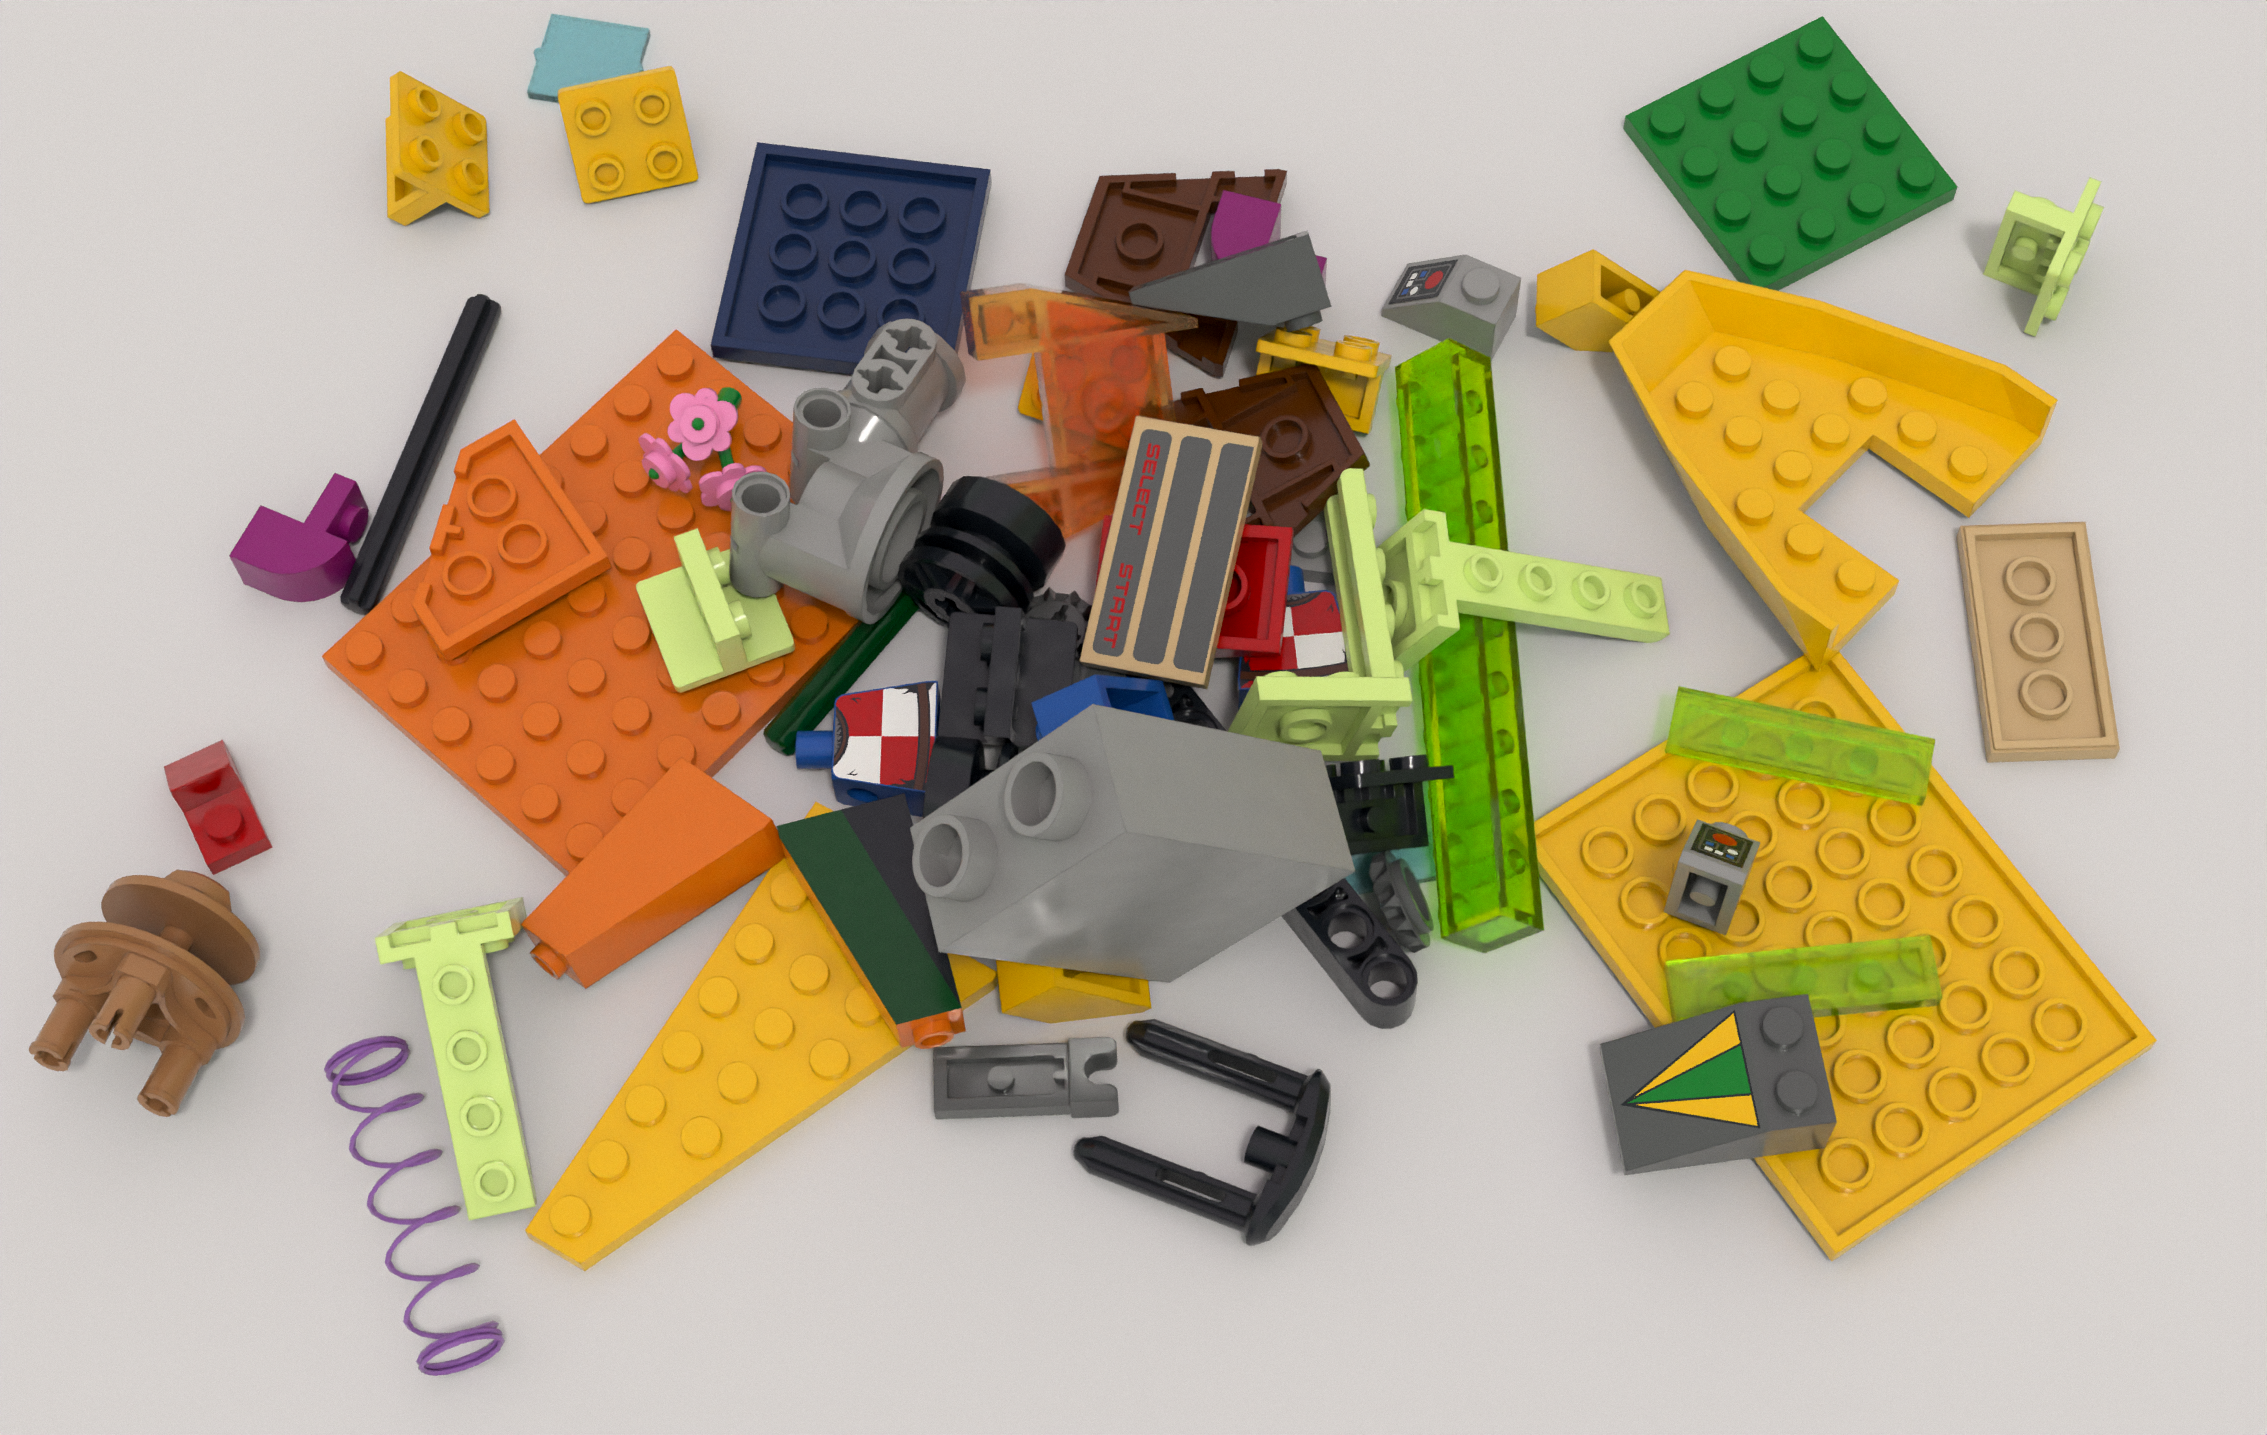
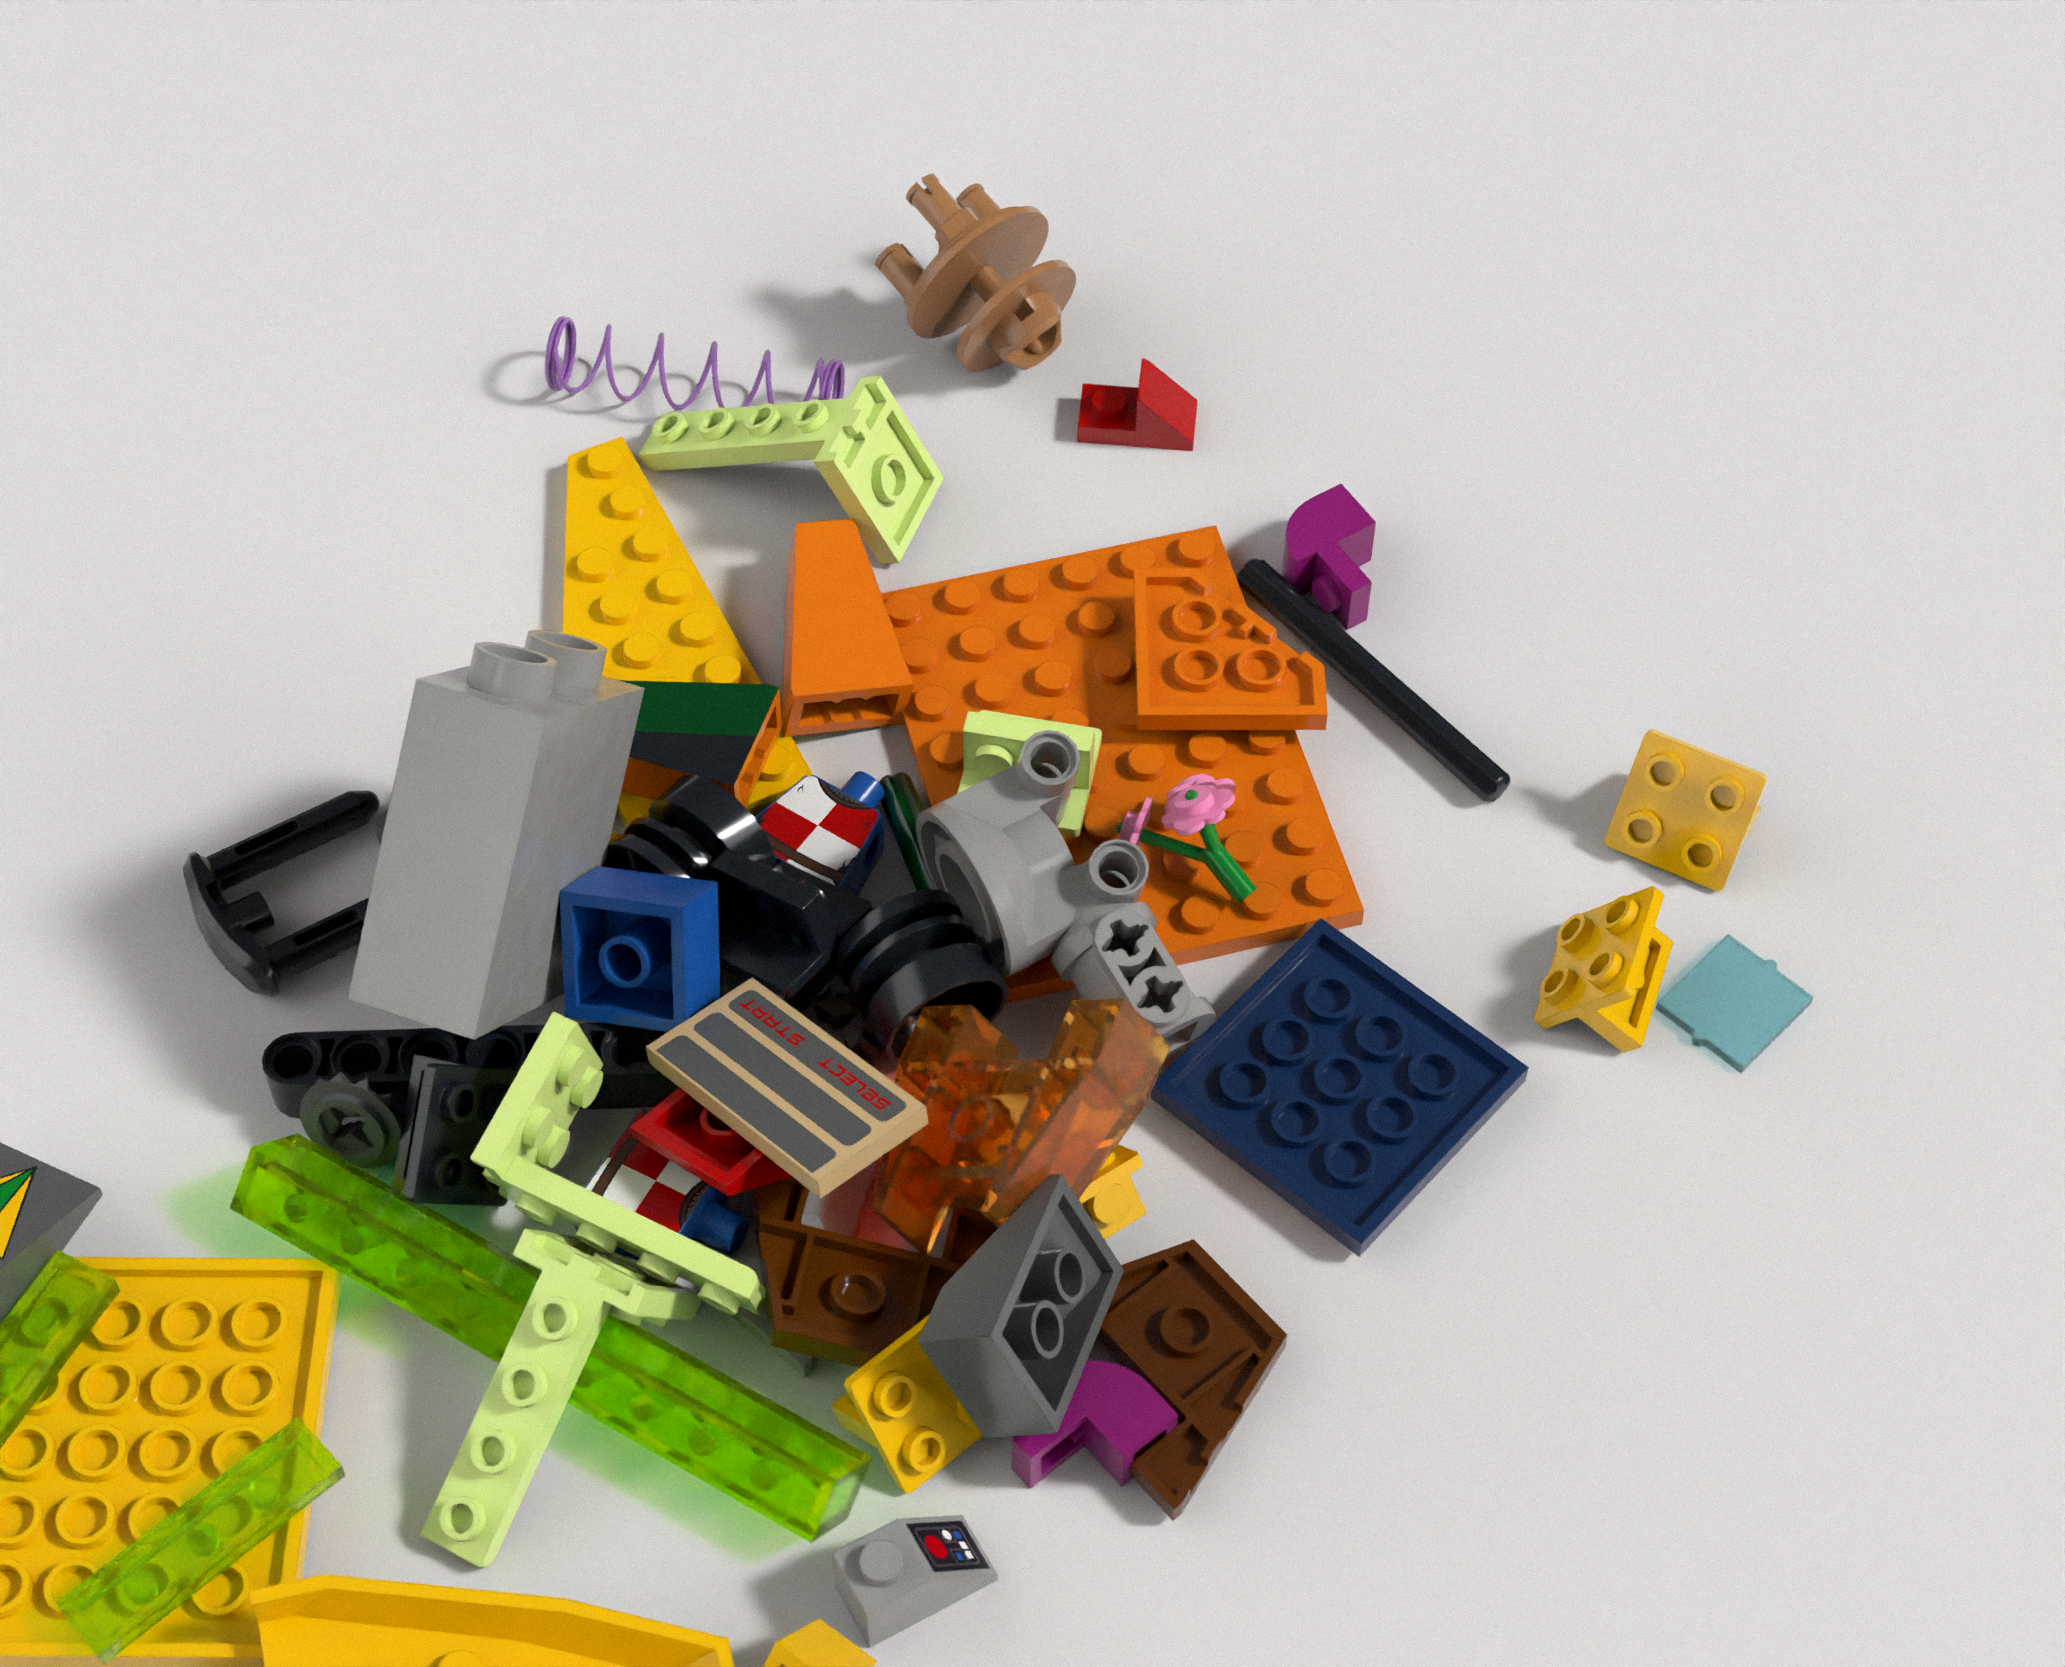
camera: 120 degrees right, 10 degrees down
light grey slope [1664,819,1760,935] -> none

